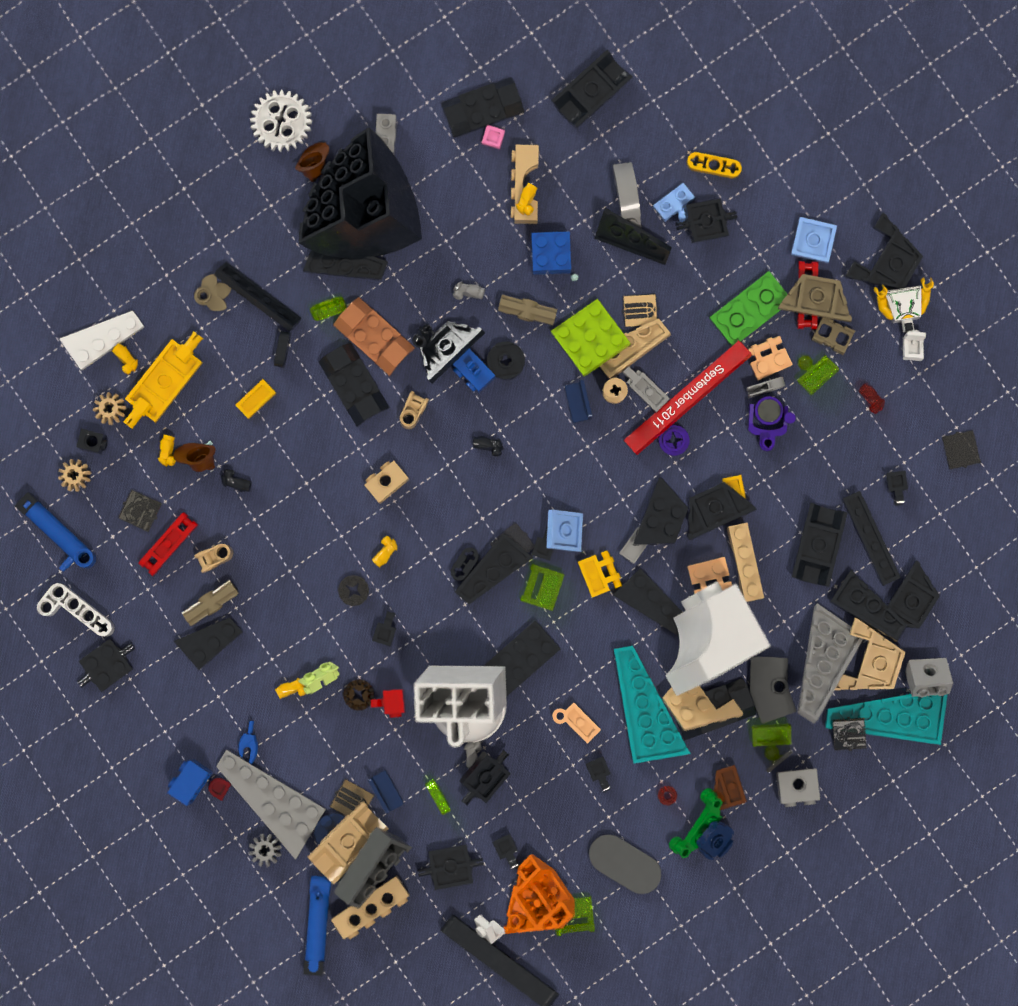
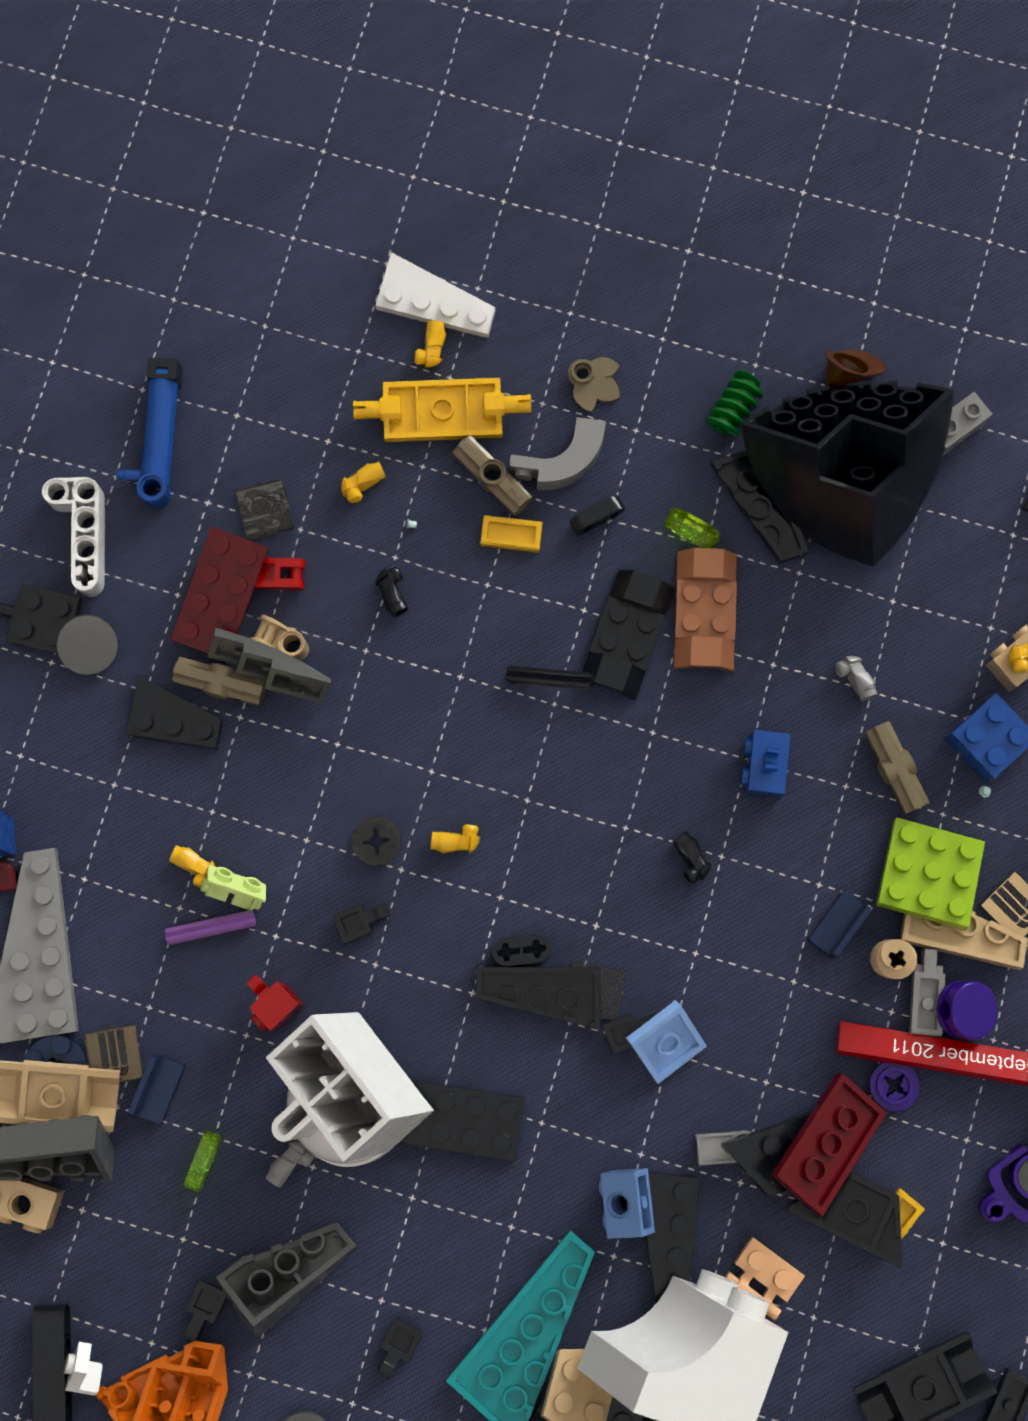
camera: 50 degrees right, 5 degrees down
tan gear [58,459,91,492] -> none
black brick [76,428,108,454] -> none
tan gear [93,392,127,425] -> none
reddish brown piece [173,443,216,472] -> none
black plate [214,262,302,332] -> none
blue hand [238,721,258,764] -> none
white gear [250,90,312,152] -> none
dark brown gear [343,680,374,710] -> none
tan brick [365,461,409,504] -> none
tan piece [400,391,429,429] -> none
black arm [412,324,433,348] -> none
black plate [418,844,484,890] -> none
wing [420,321,485,384] -> none
black plate [459,750,511,806] -> none
black plate [487,341,525,380] -> none
clear neon green plate [520,564,565,611] -> none
light nougat hinge [552,702,601,744] -> none
yellow plate [578,550,622,598] -> none
tan arch [727,523,764,602] -> none
none -> dark grey tile [56,614,118,675]
none -> medium lavender axle [165,910,256,945]
none -> dark red plate [171,526,269,653]
none -> dark grey slope [207,628,331,704]
none -> dark grey wedge [216,1222,357,1339]
none -> dark tan piece [452,435,533,516]
none -> black axle [506,666,594,690]
none -> light grey arch [509,417,606,490]
none -> medium blue brick [599,1168,655,1239]
none -> green piece [704,370,764,437]
none -> dark red plate [771,1073,887,1216]
none -> dark purple head [936,980,997,1040]

